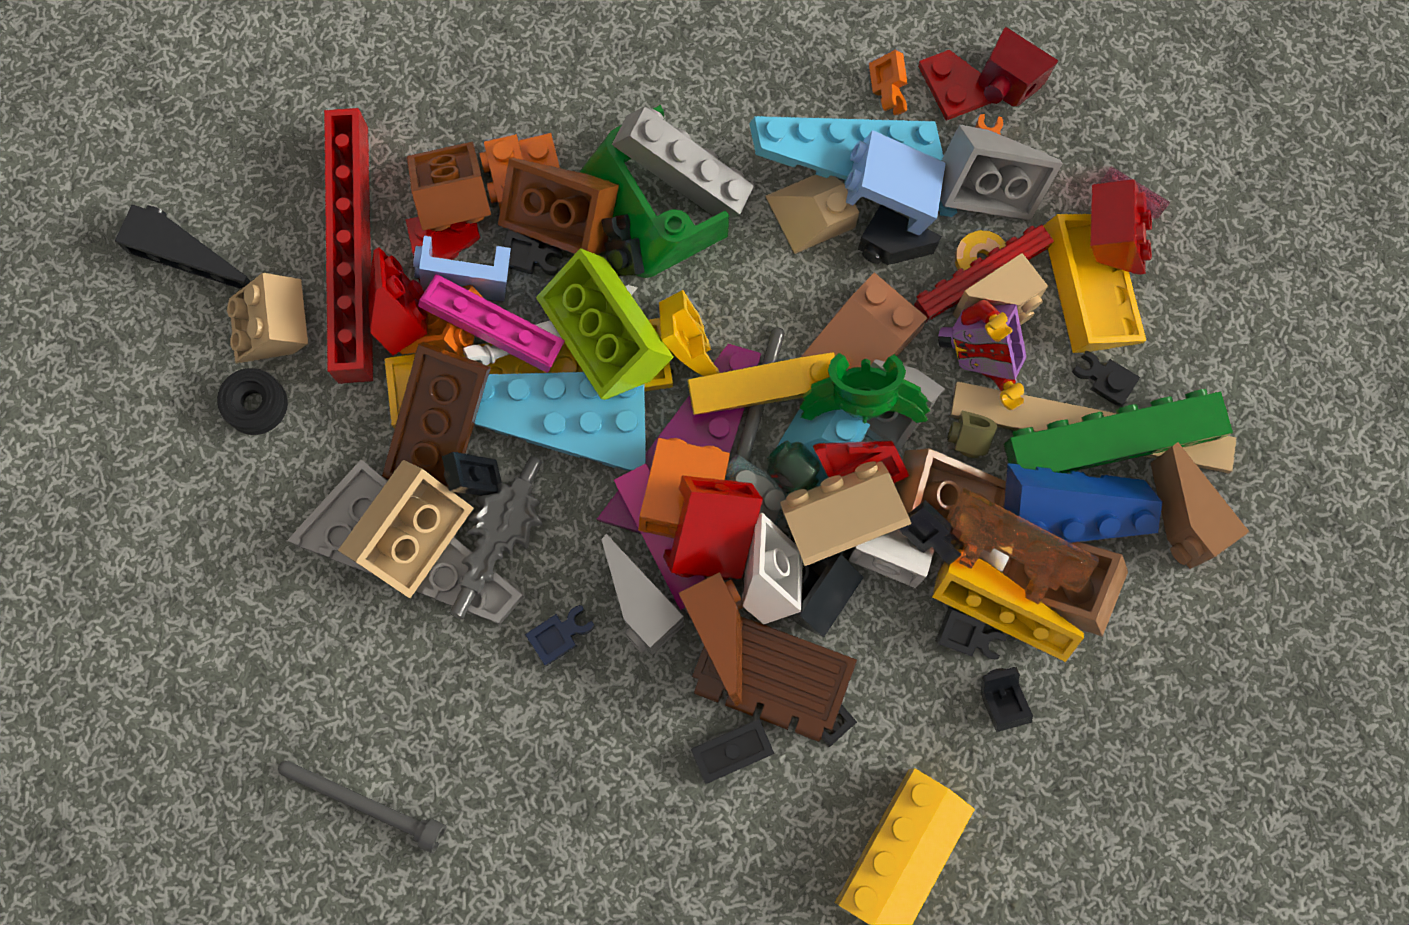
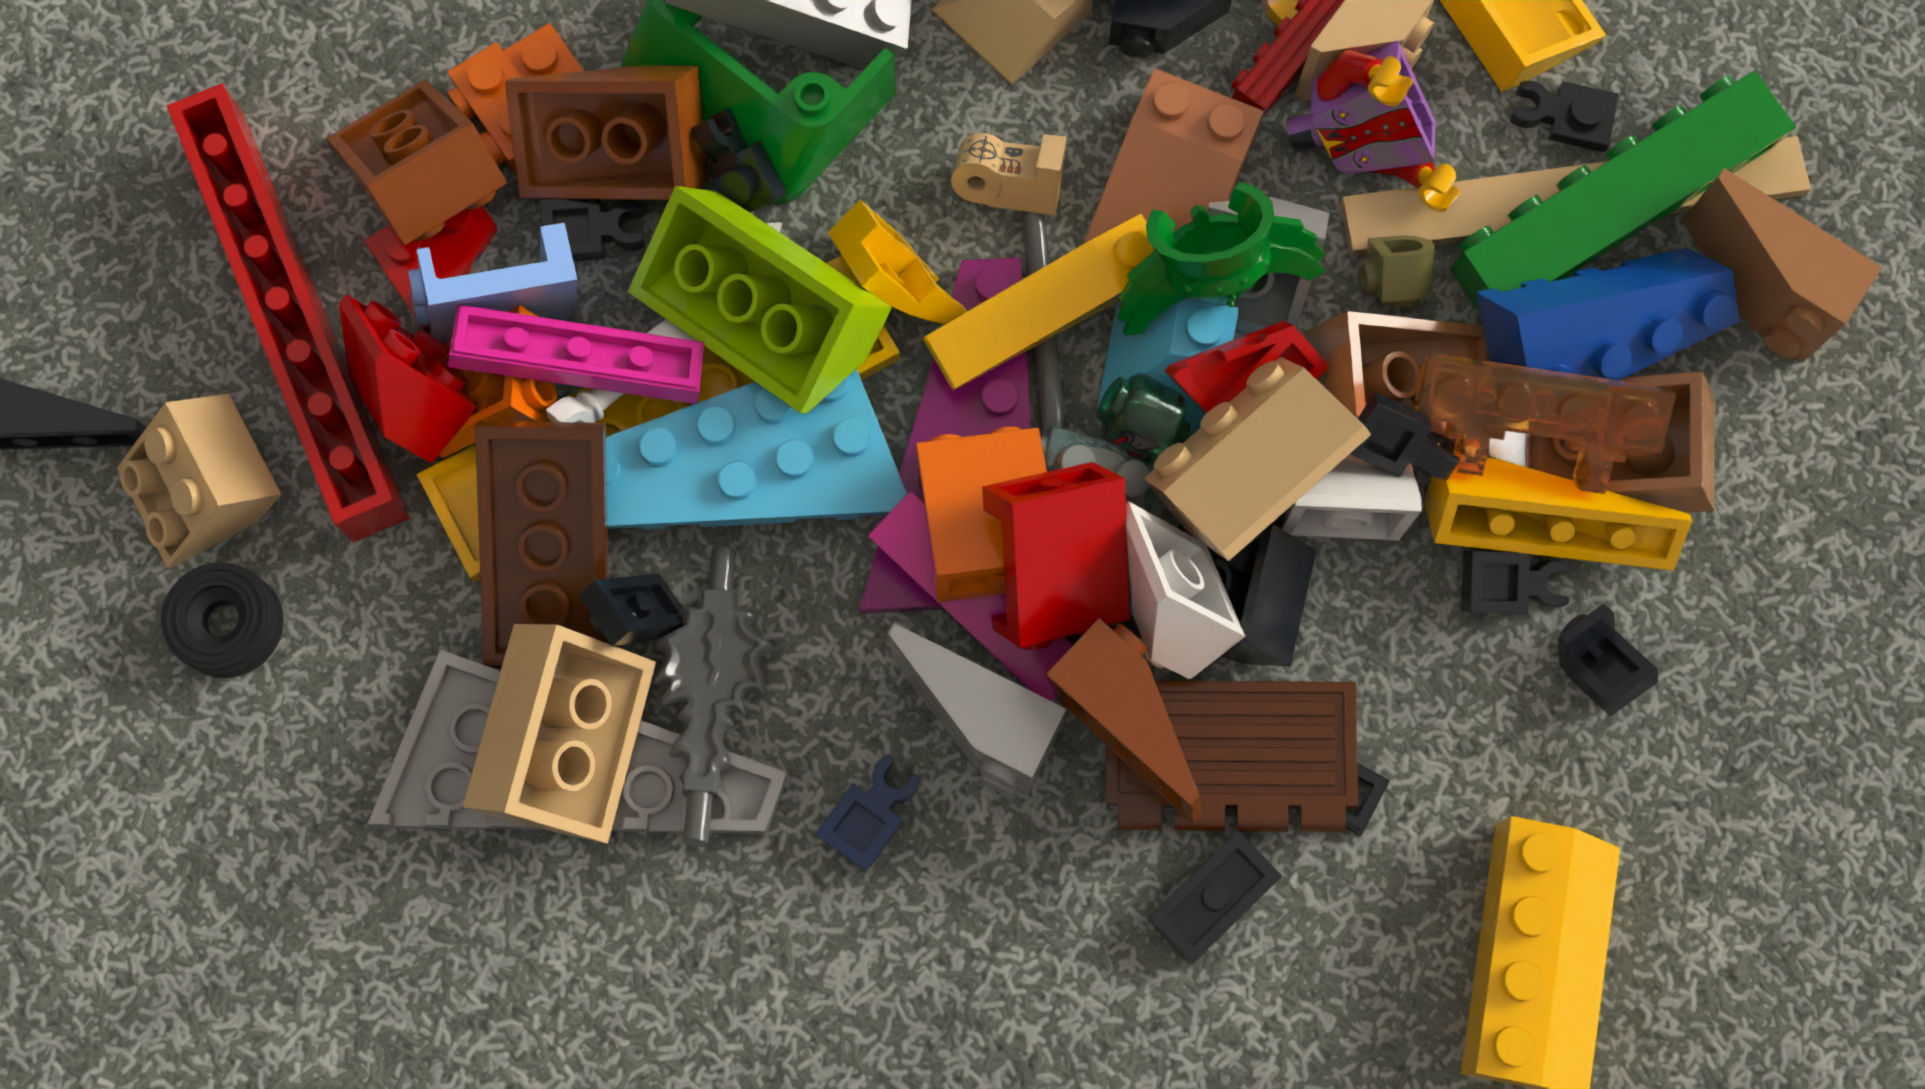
camera: 20 degrees left, 0 degrees up
none -> tan leg [951,133,1067,216]

